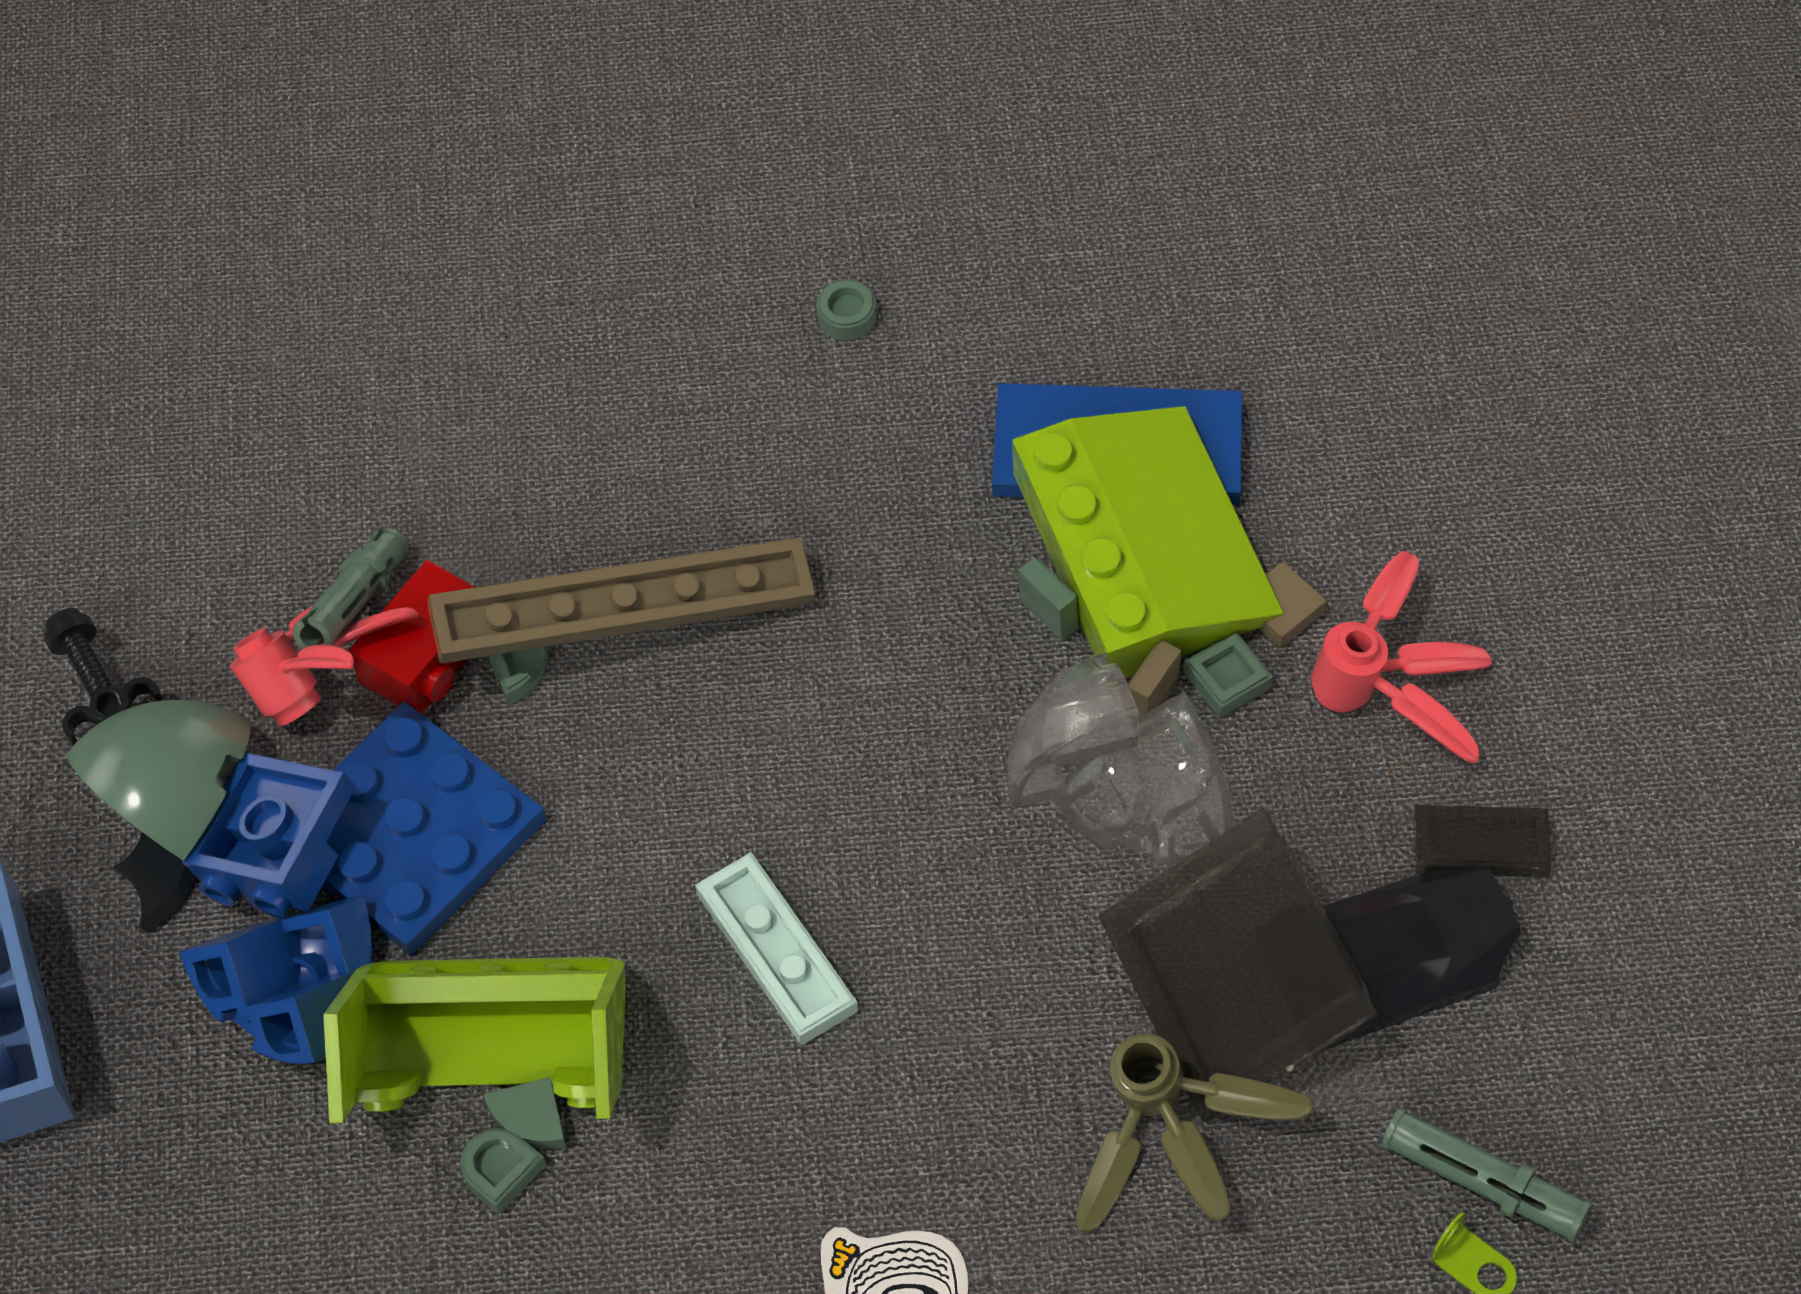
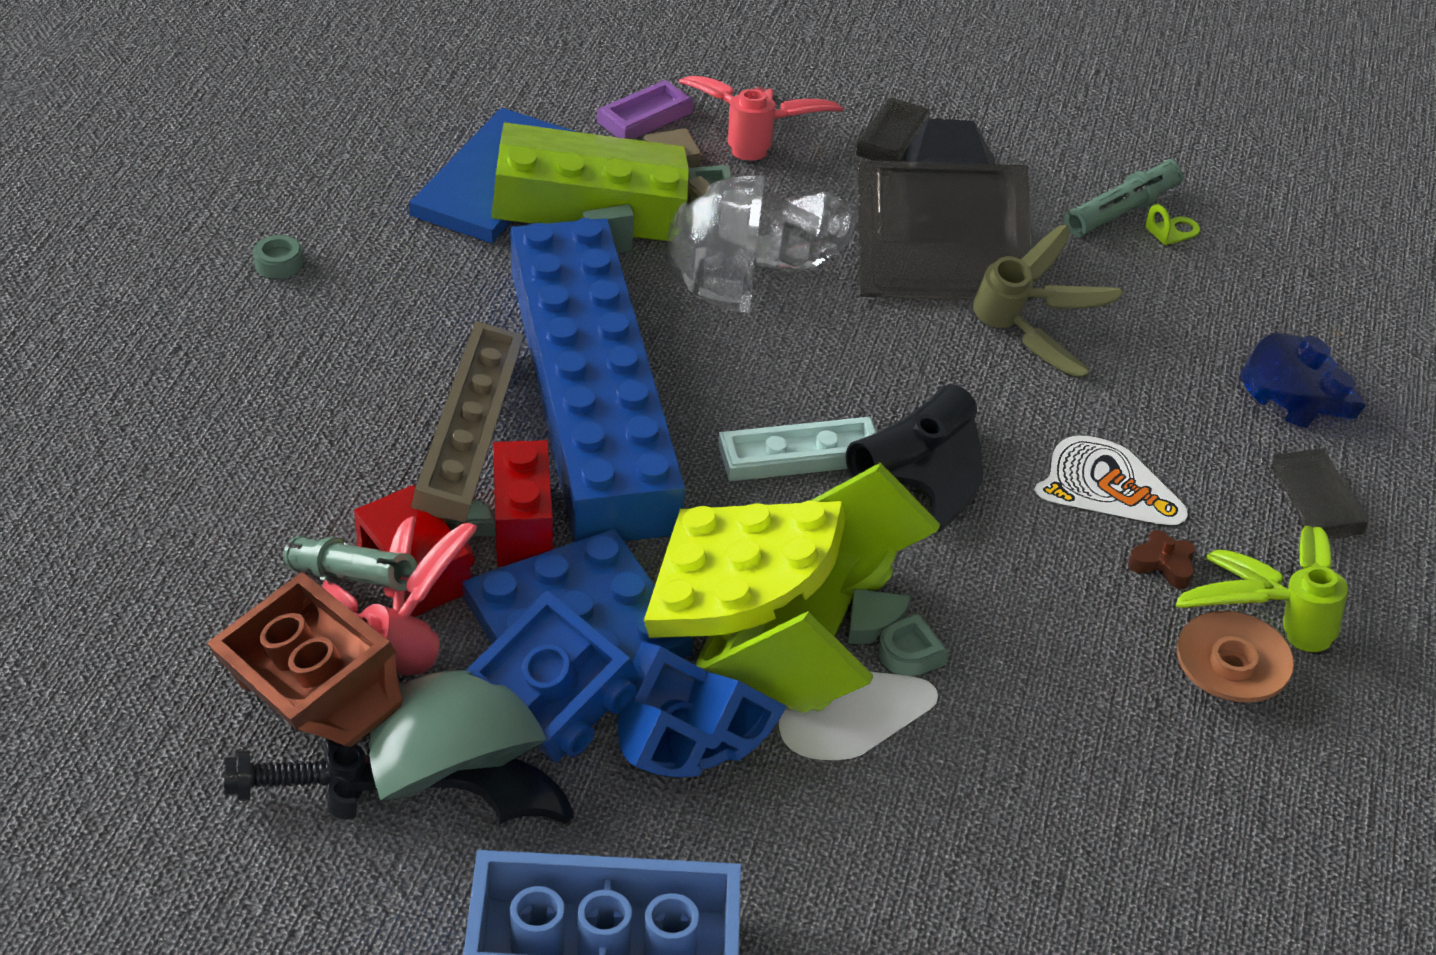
camera: 75 degrees left, 15 degrees down
none -> copper slope [207,572,403,747]
none -> red brick [493,440,553,567]
none -> blue brick [510,218,685,542]
none -> medium lavender tile [597,80,694,139]
none -> neon yellow plate [644,501,846,638]
none -> white sticker [779,672,938,760]
none -> black pin [845,384,983,532]

